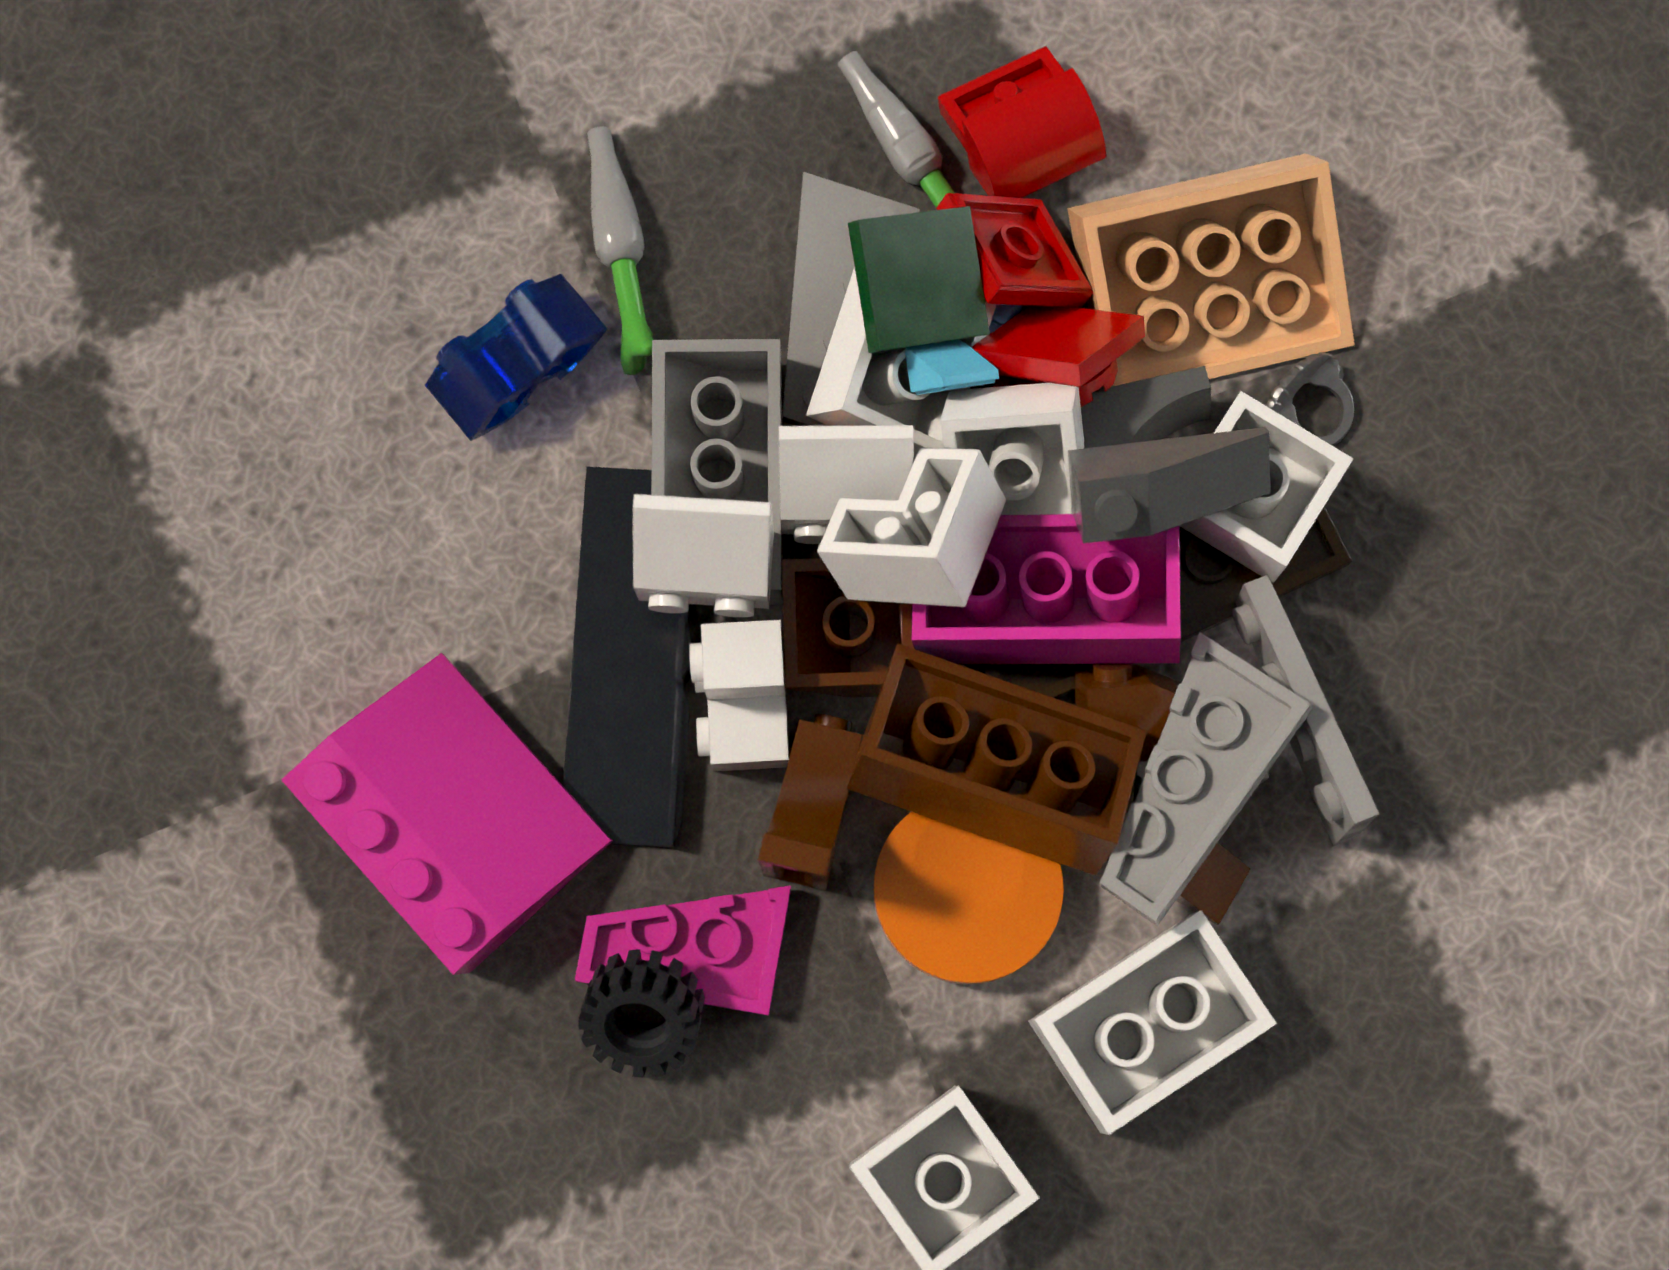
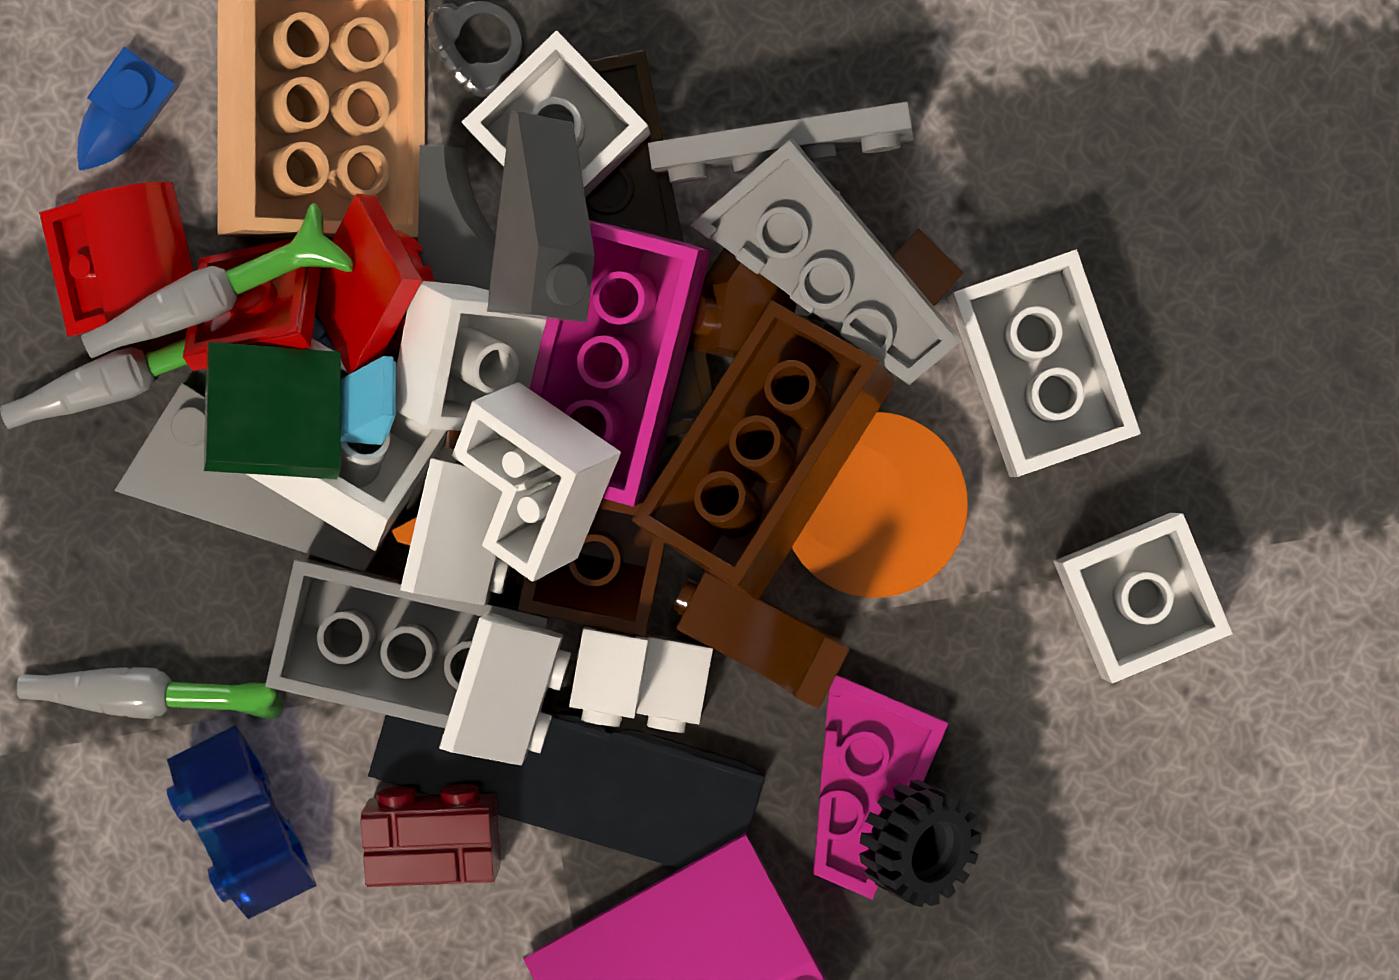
camera: 80 degrees left, 10 degrees up
none -> blue plate [77,47,179,171]
none -> light grey piece [81,203,353,358]
none -> dark red brick [360,784,501,887]

